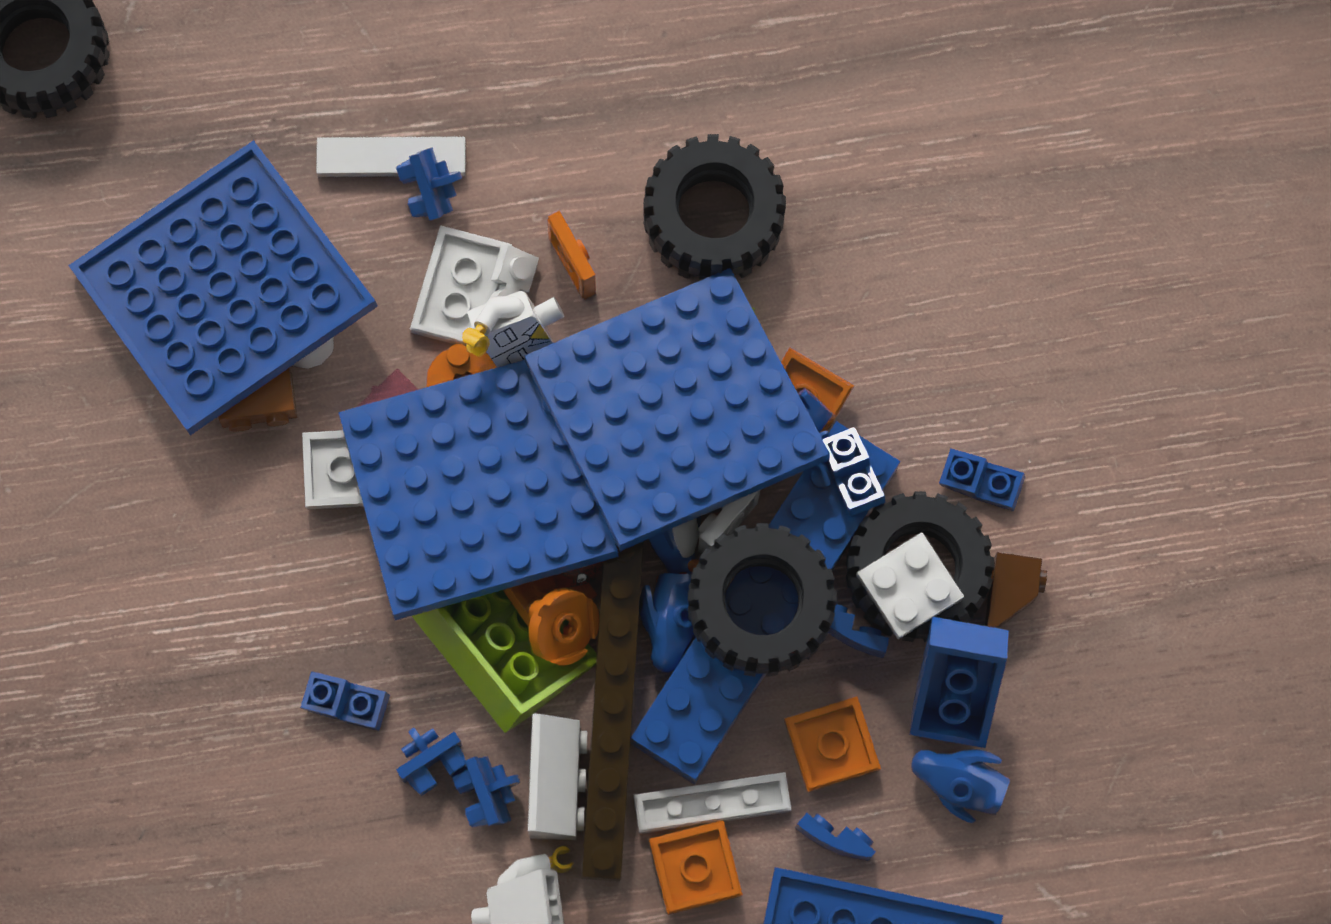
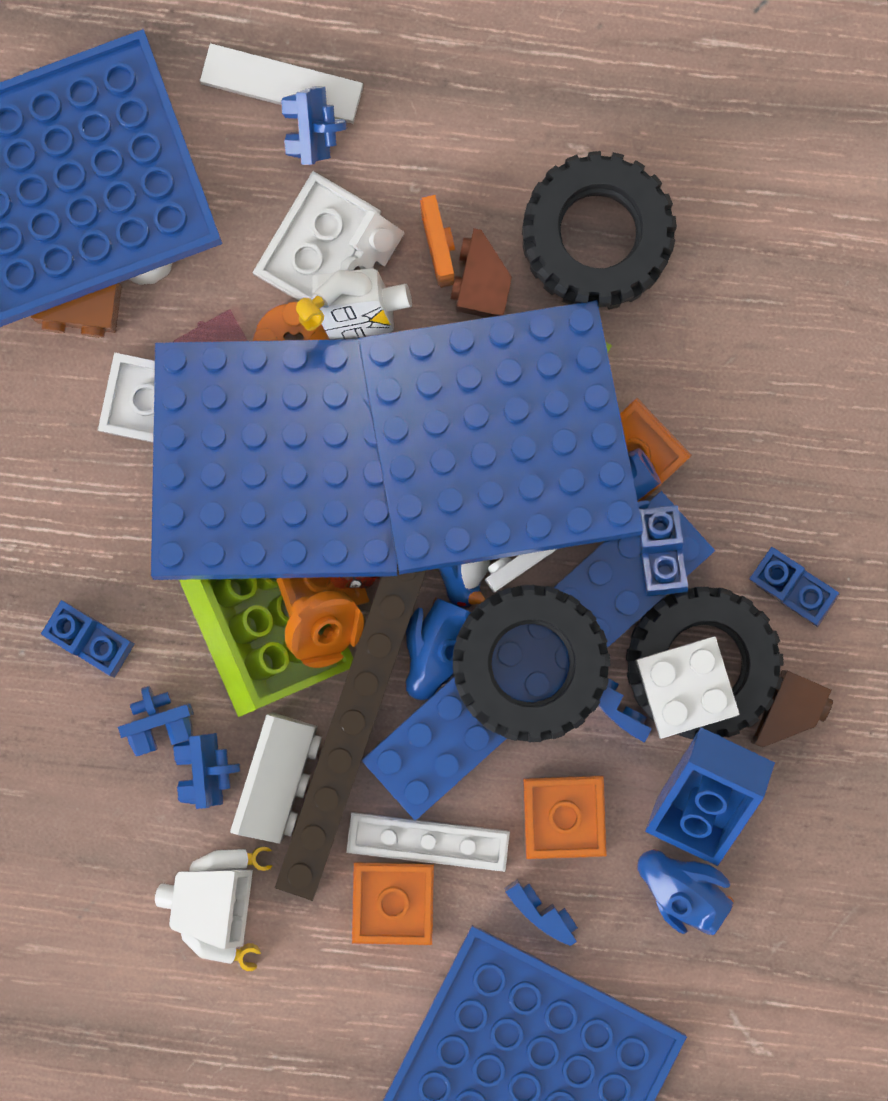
camera: 20 degrees right, 10 degrees up
none -> copper slope [450,228,512,318]

